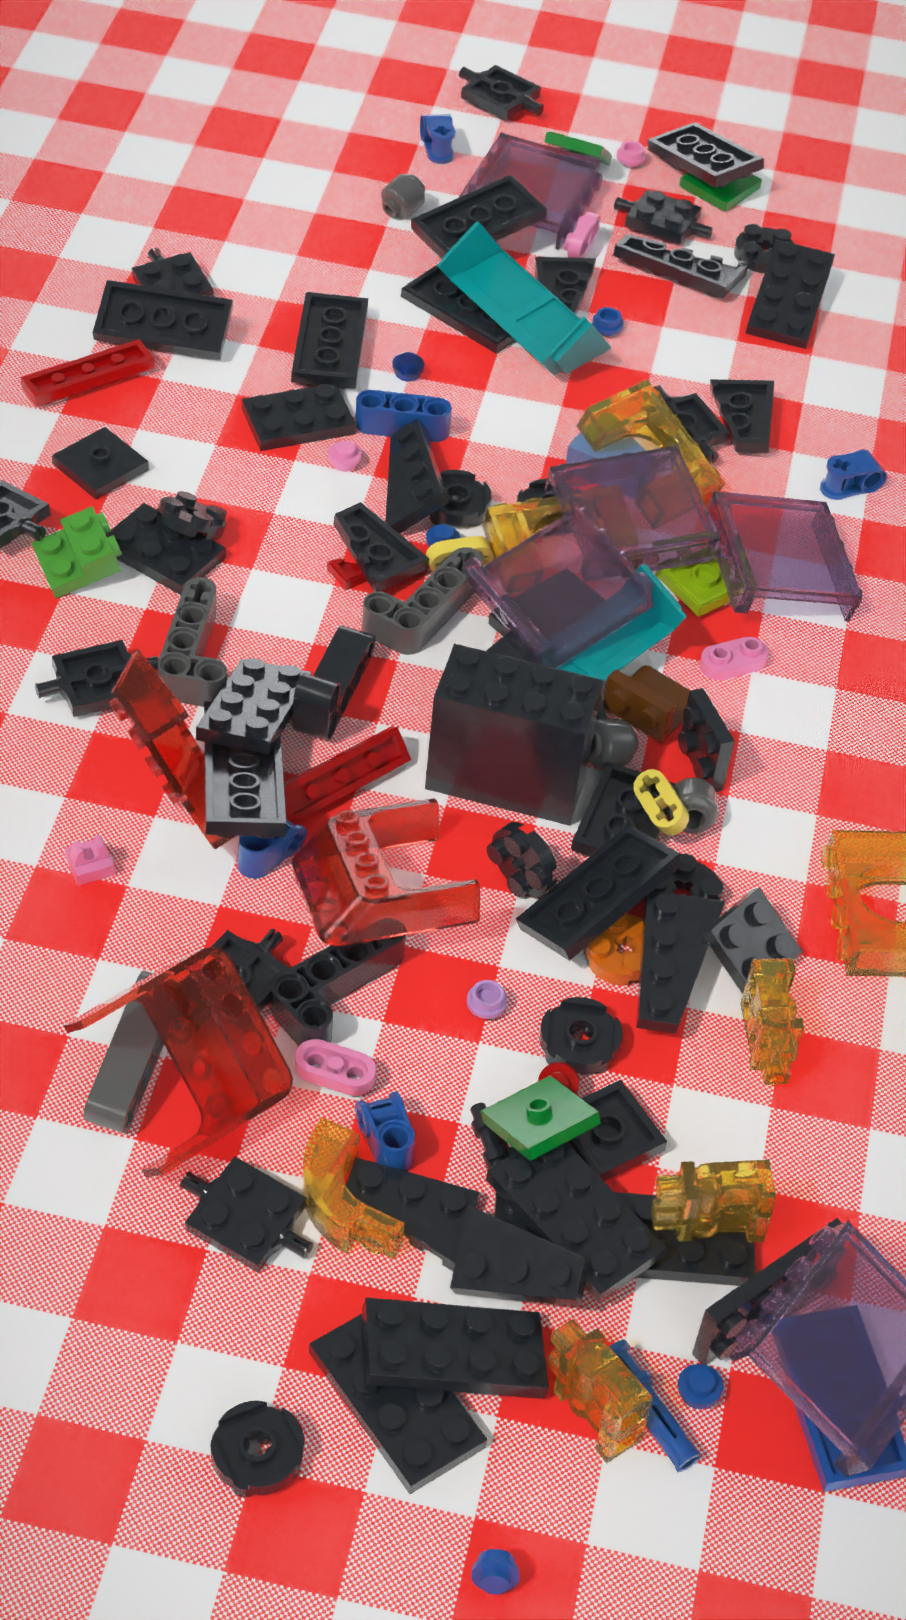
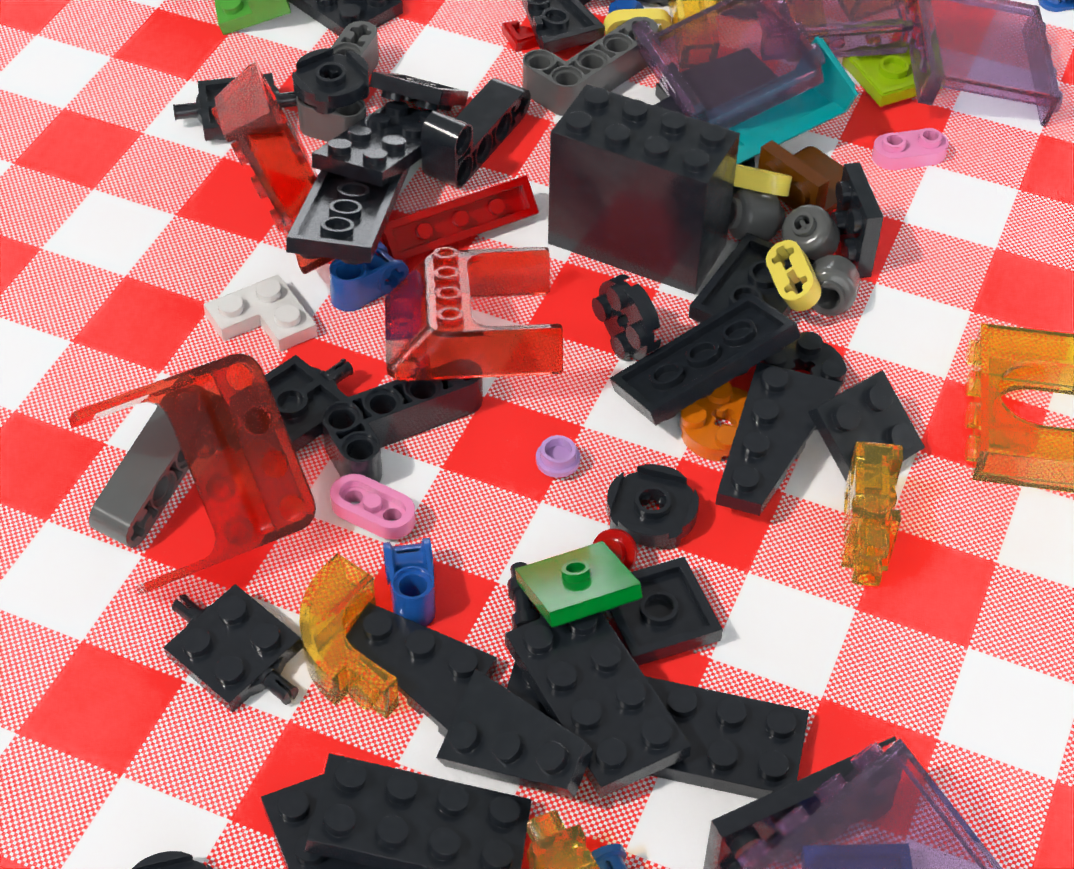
camera: 15 degrees right, 0 degrees up
bright pink tile [65,835,115,886] -> none
clear yellow hips [651,1159,776,1242] -> none
none -> white plate [203,274,318,352]
none -> black plate [292,48,370,114]
none -> black plate [369,71,469,112]
none -> light yellow beam [734,164,792,197]
none -> dark grey head [781,204,840,261]

